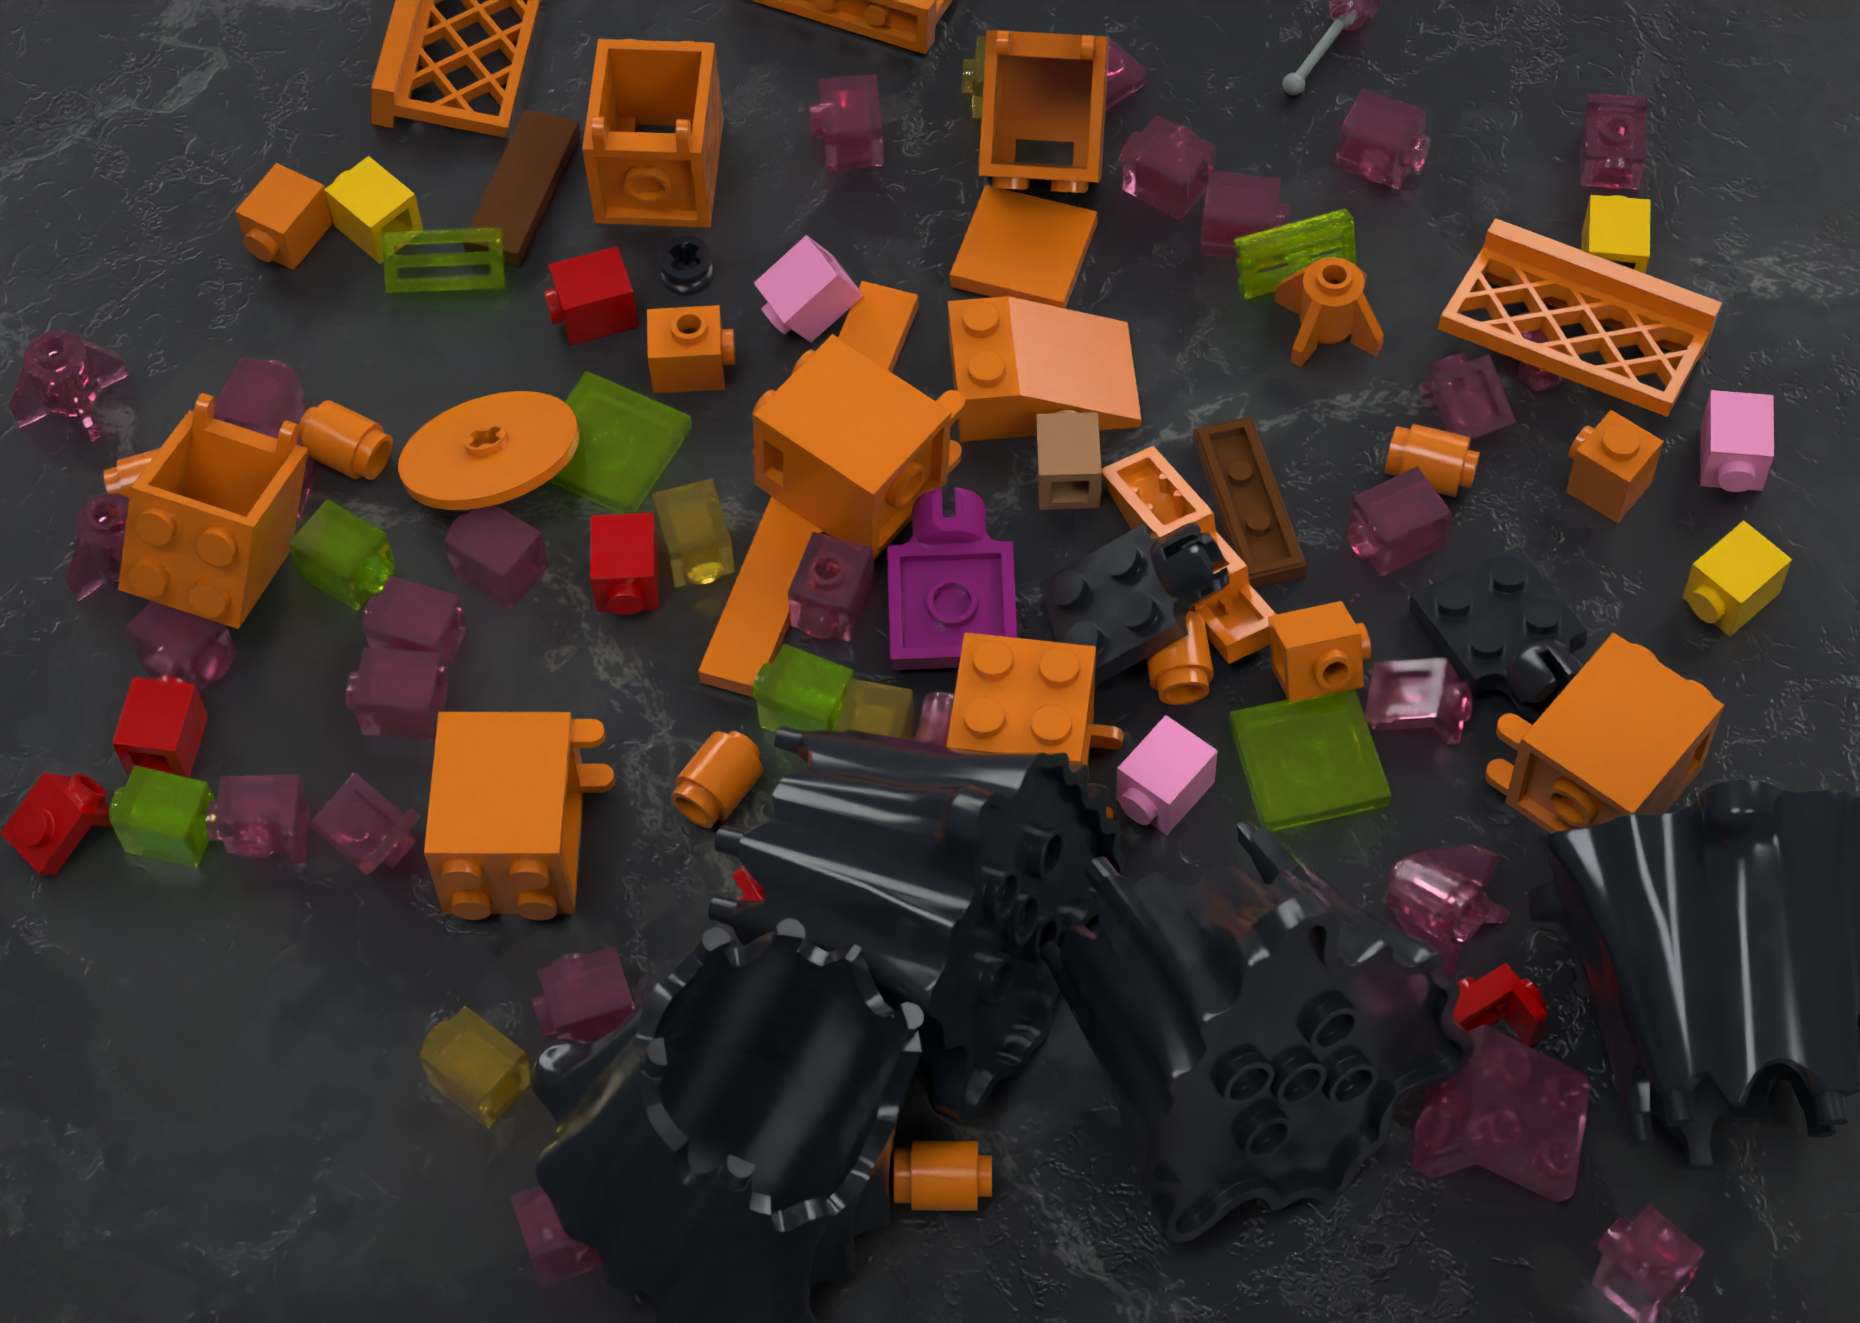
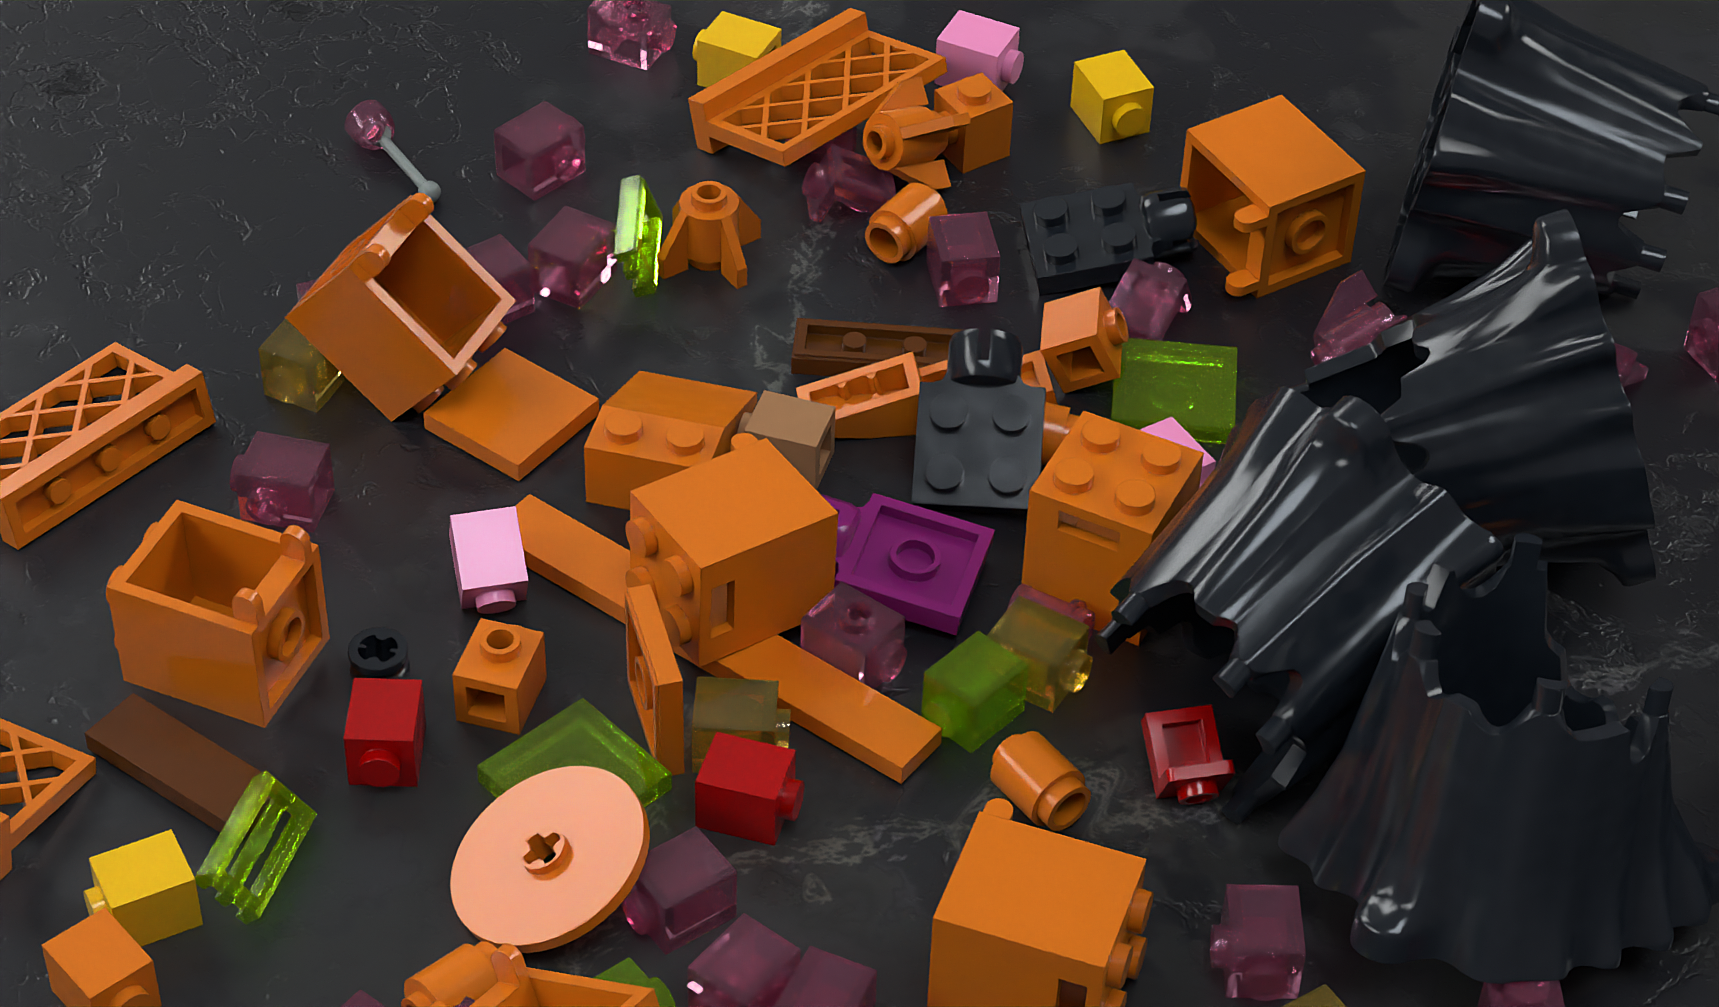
camera: 75 degrees left, 15 degrees down
none -> orange tile [625,584,684,778]
none -> orange brick [863,77,971,191]

